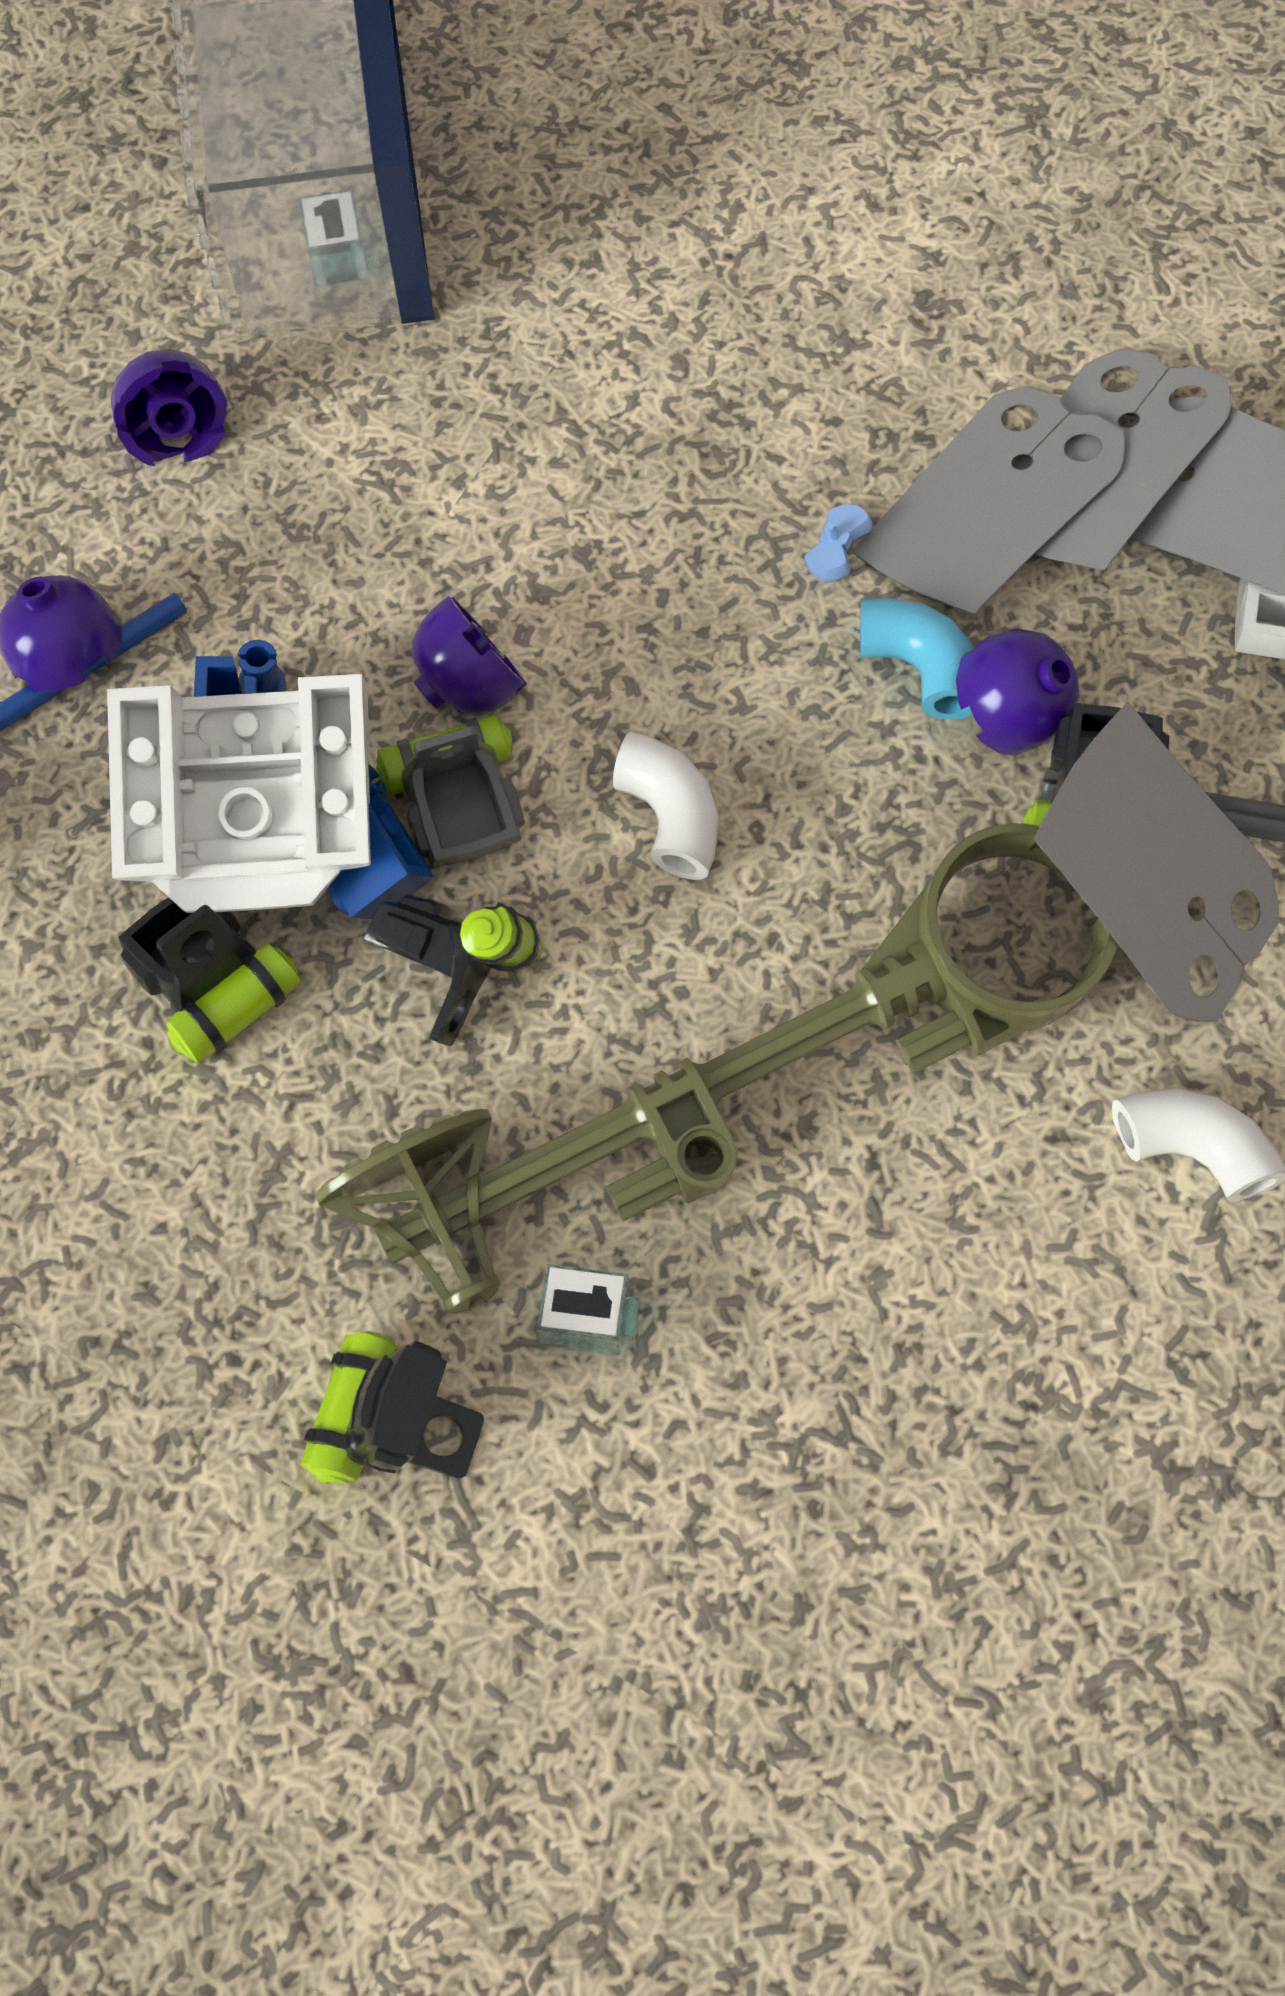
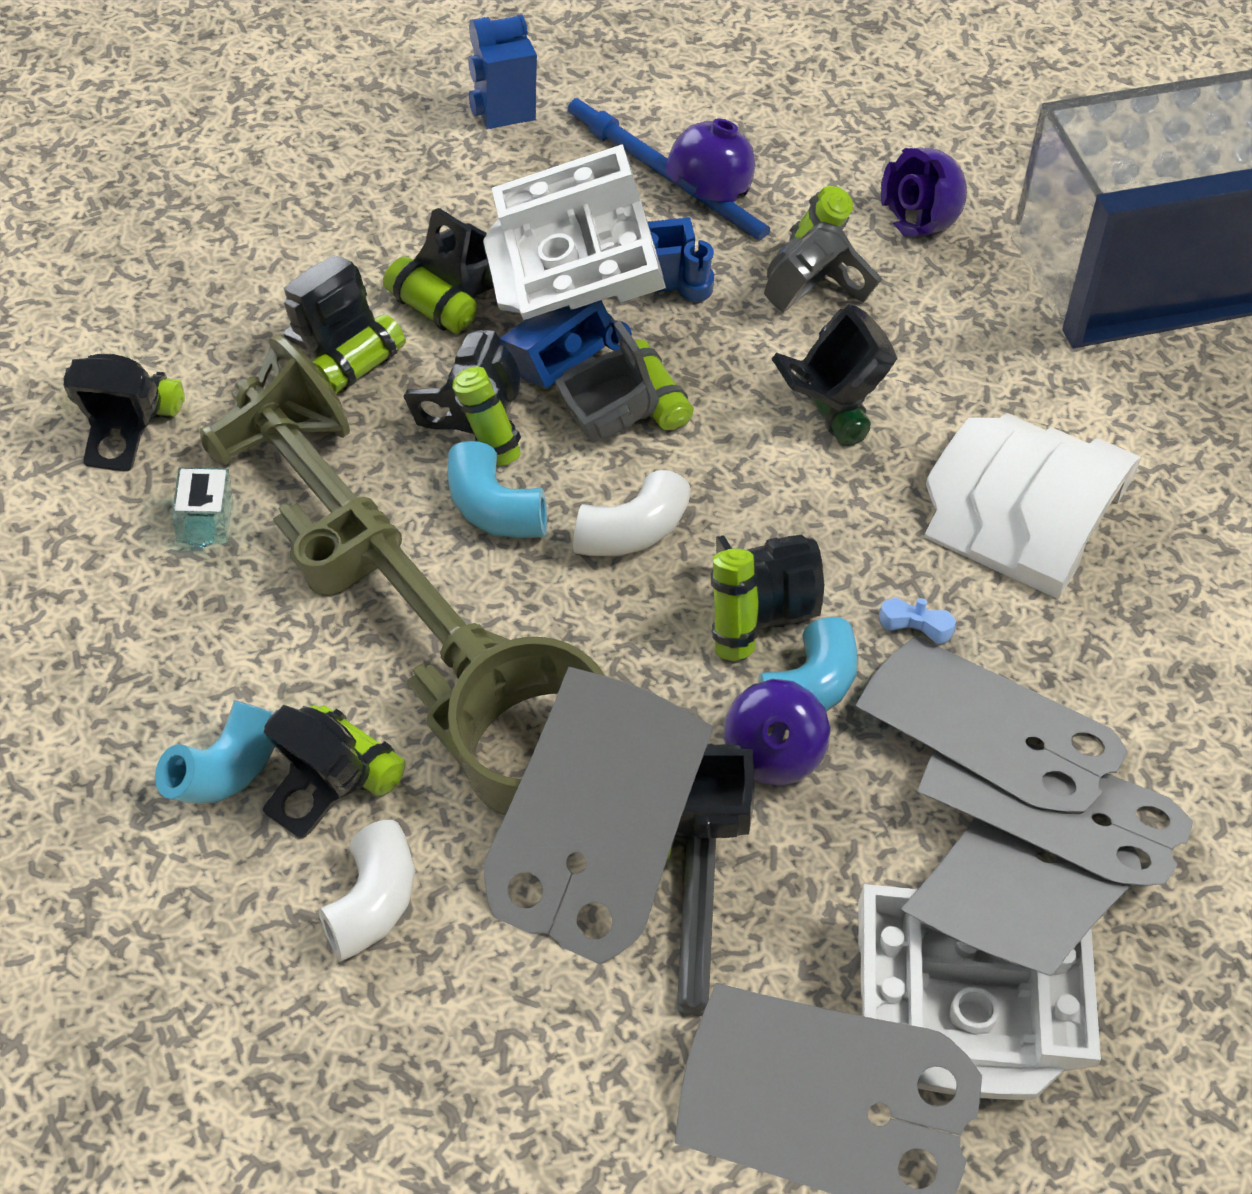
camera: 75 degrees right, 15 degrees down
dark purple cylinder [412,595,527,716] -> none
none -> medium azure cylinder [155,700,275,804]
none -> black piece [263,705,406,838]
none -> black piece [283,255,406,394]
none -> medium azure cylinder [447,441,547,538]
none -> black piece [711,535,825,661]
none -> dark grey piece [764,186,882,313]
none -> black piece [771,304,898,446]
none -> white slope [924,413,1141,599]

